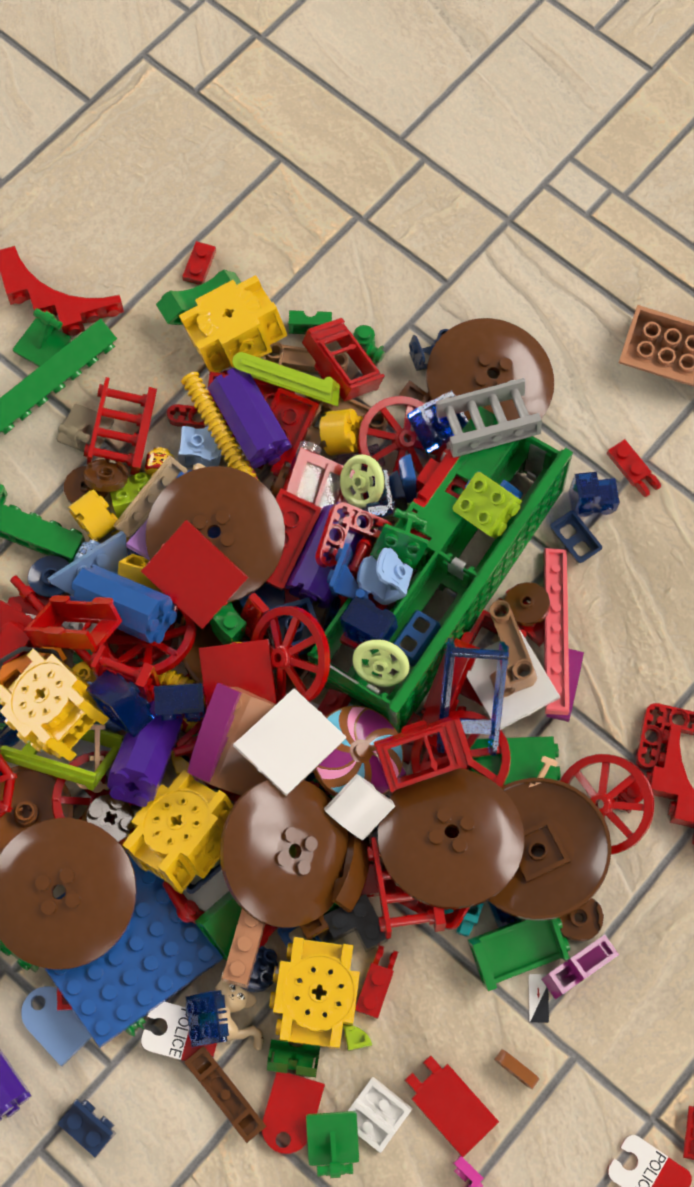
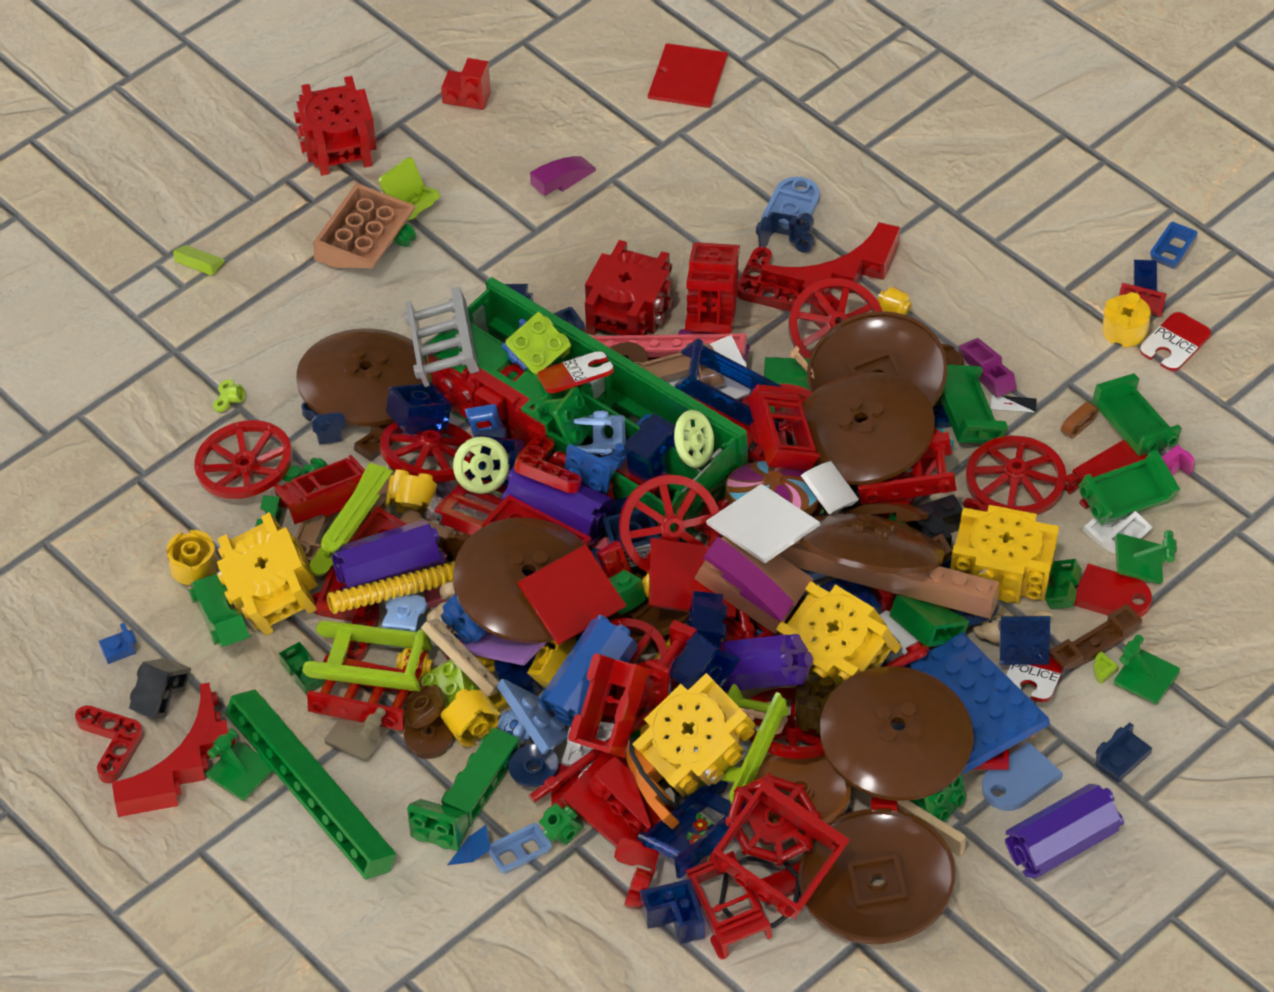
camera: 80 degrees left, 20 degrees down
red plate [182,241,216,285] -> none
red hinge [607,439,661,497] -> none
none -> red beam [75,705,143,784]
none -> blue bracket [98,623,137,664]
none -> black brick [129,658,191,719]
none -> yellow brick [167,530,218,585]
none -> lime slope [173,245,225,276]
none -> red wheel [194,420,293,499]
none -> lime piece [213,379,245,412]
none -> green piece [279,641,326,695]
none -> lime piece [302,621,433,692]
none -> green wheel [394,223,417,247]
none -> piece [537,352,614,393]
none -> red piece [585,240,673,336]
none -> red piece [685,242,740,334]
none -> yellow head [877,287,912,315]
none -> red wheel [966,436,1066,515]
none -> green panel [1078,450,1180,526]
none -> green panel [1091,373,1182,456]
none -> lime tile [1093,652,1119,684]
none -> yellow brick [1102,292,1151,347]
none -> green plate [1114,634,1180,705]

